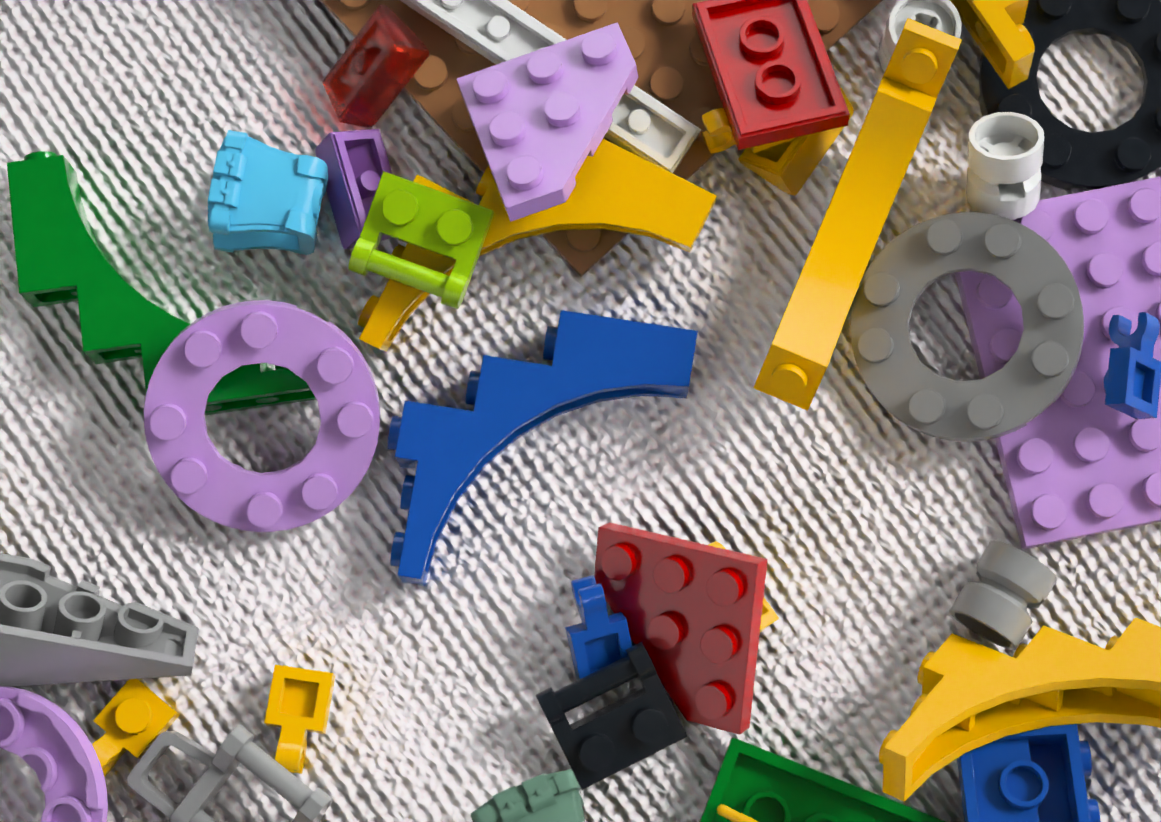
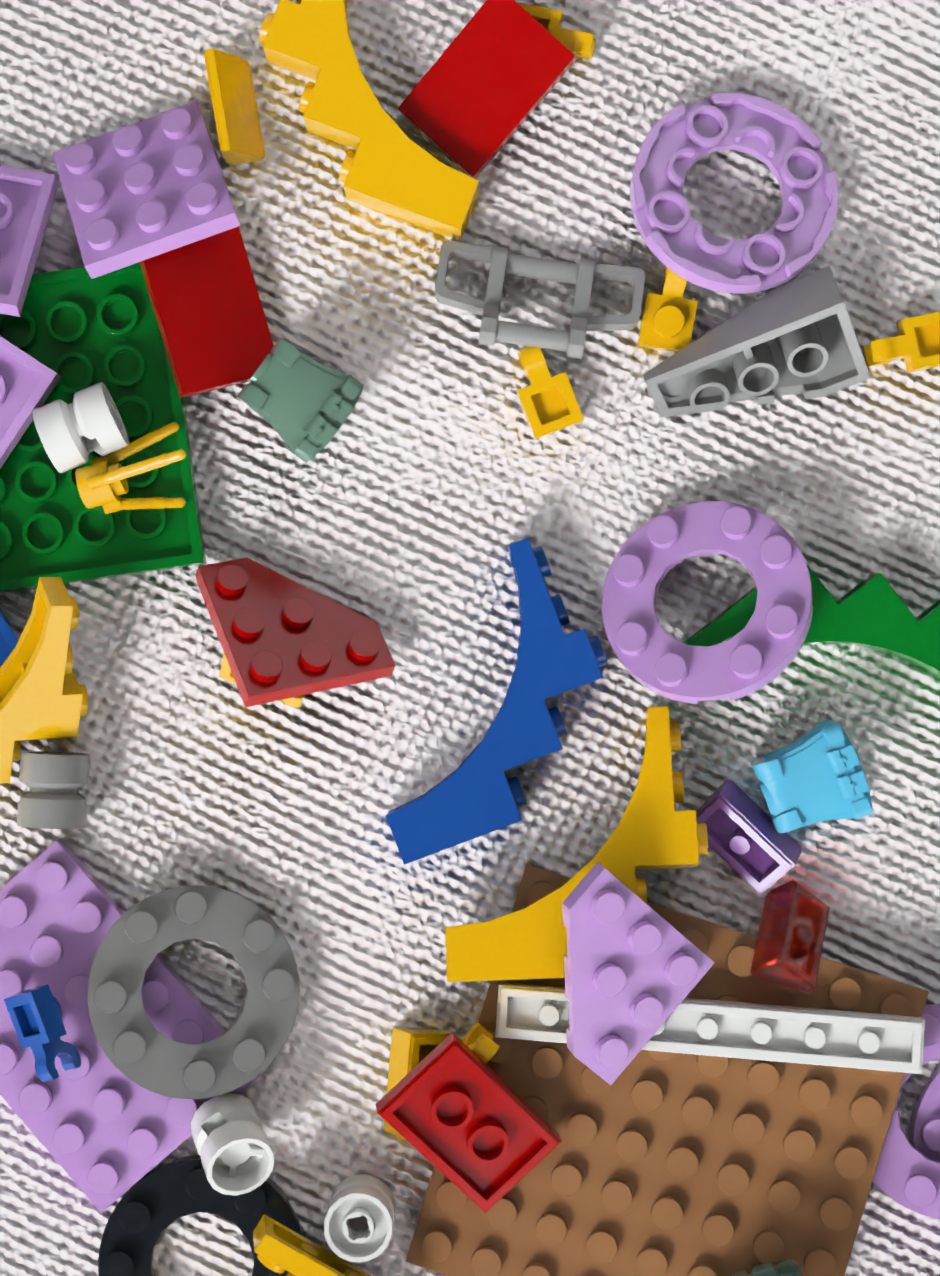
camera: 150 degrees right, 10 degrees up
lime plate [348,171,494,310] -> none
black plate [535,642,688,790] -> none
blue plate [565,575,632,680] -> none
yellow arch [753,18,962,411] -> none

